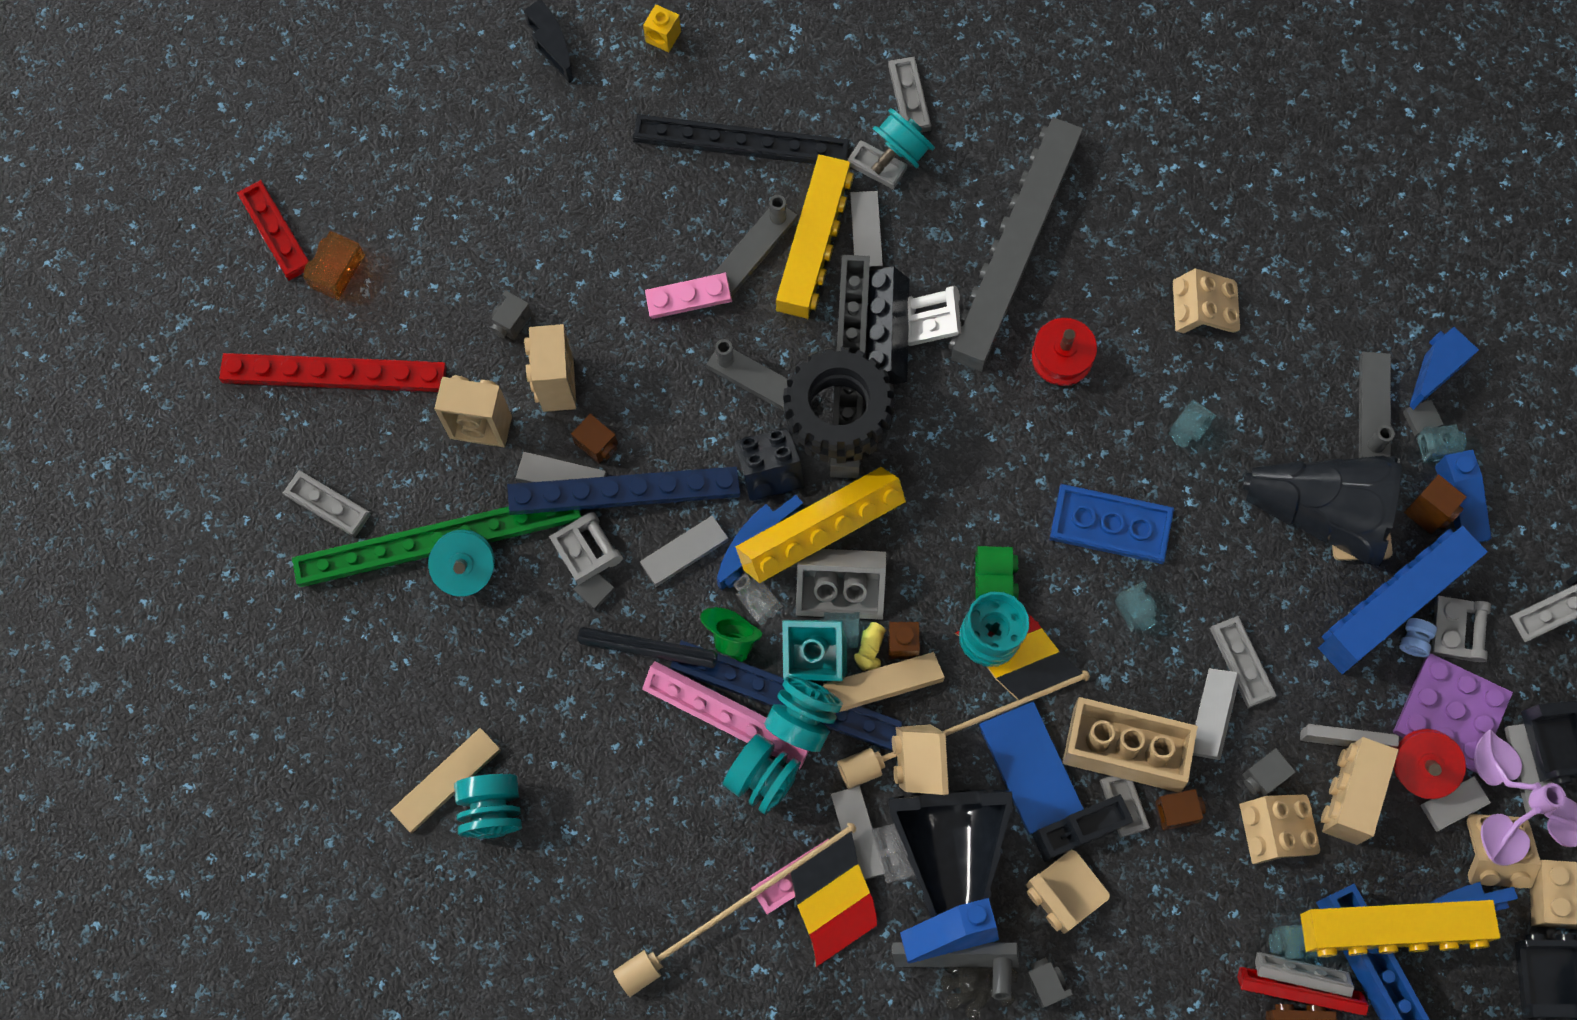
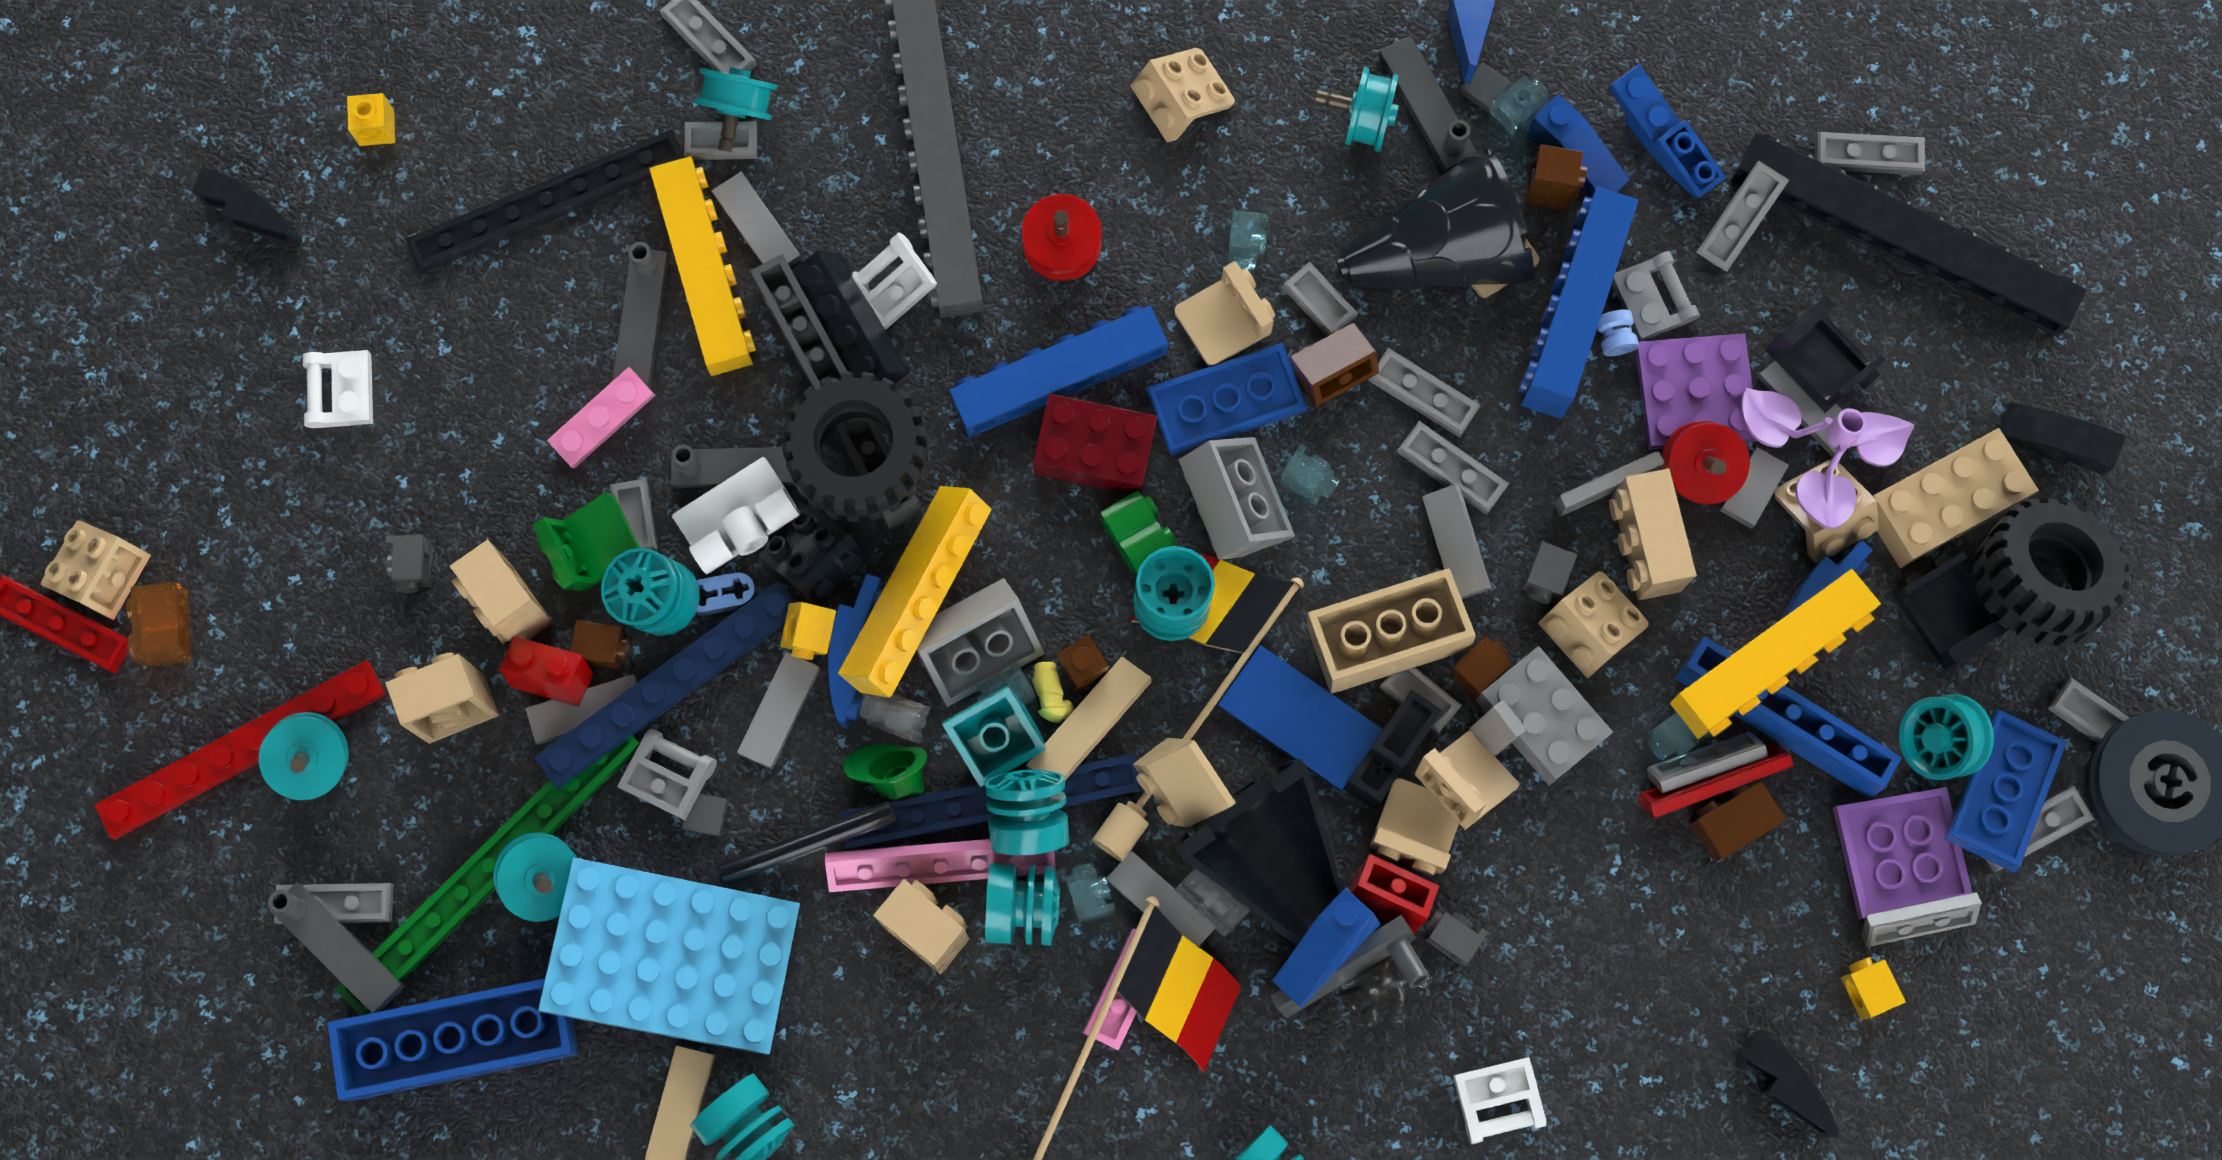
camera: 35 degrees left, 5 degrees up
none -> tan bracket [41,520,151,620]
none -> teal wheel [259,712,349,800]
none -> dark grey piece [268,882,405,1013]
none -> white plate [303,350,373,428]
none -> blue brick [327,978,579,1102]
none -> red brick [499,636,594,707]
none -> green bracket [532,493,640,592]
none -> medium azure plate [538,857,800,1055]
none -> teal wheel [601,547,700,636]
none -> light grey tile [610,478,658,552]
none -> white panel [672,457,801,575]
none -> medium blue beam [696,573,757,615]
none -> yellow brick [780,602,836,660]
none -> tan brick [873,879,970,975]
none -> blue brick [949,305,1168,438]
none -> dark red brick [1033,394,1157,495]
none -> clear light blue brick [1066,863,1115,924]
none -> tan bracket [1175,261,1275,366]
none -> light grey slope [1179,437,1295,560]
none -> light grey tile [1282,262,1358,337]
none -> brick [1290,323,1379,407]
none -> teal wheel [1314,67,1399,153]
none -> red brick [1349,854,1439,934]
none -> light grey tile [1368,348,1481,438]
none -> tan bracket [1414,731,1519,830]
none -> light grey tile [1468,700,1526,757]
none -> light grey brick [1476,646,1613,786]
none -> blue slope [1607,64,1727,199]

